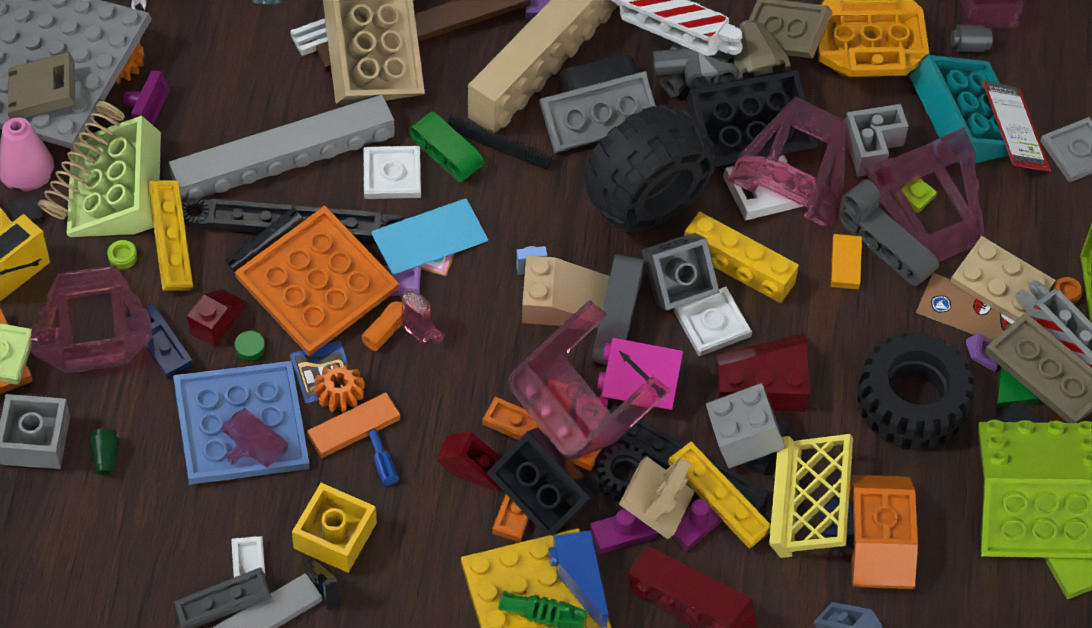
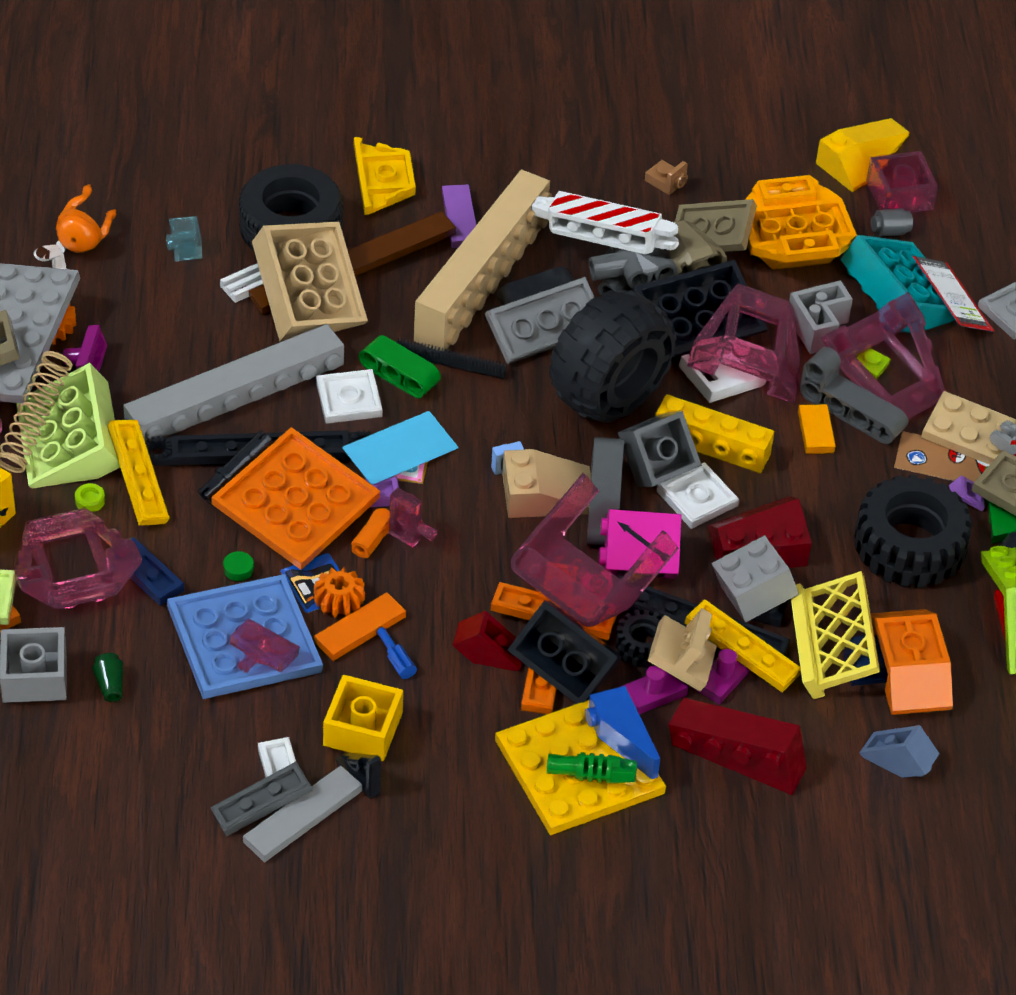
camera: 10 degrees left, 10 degrees down
dark red slope [187,289,247,347] -> none

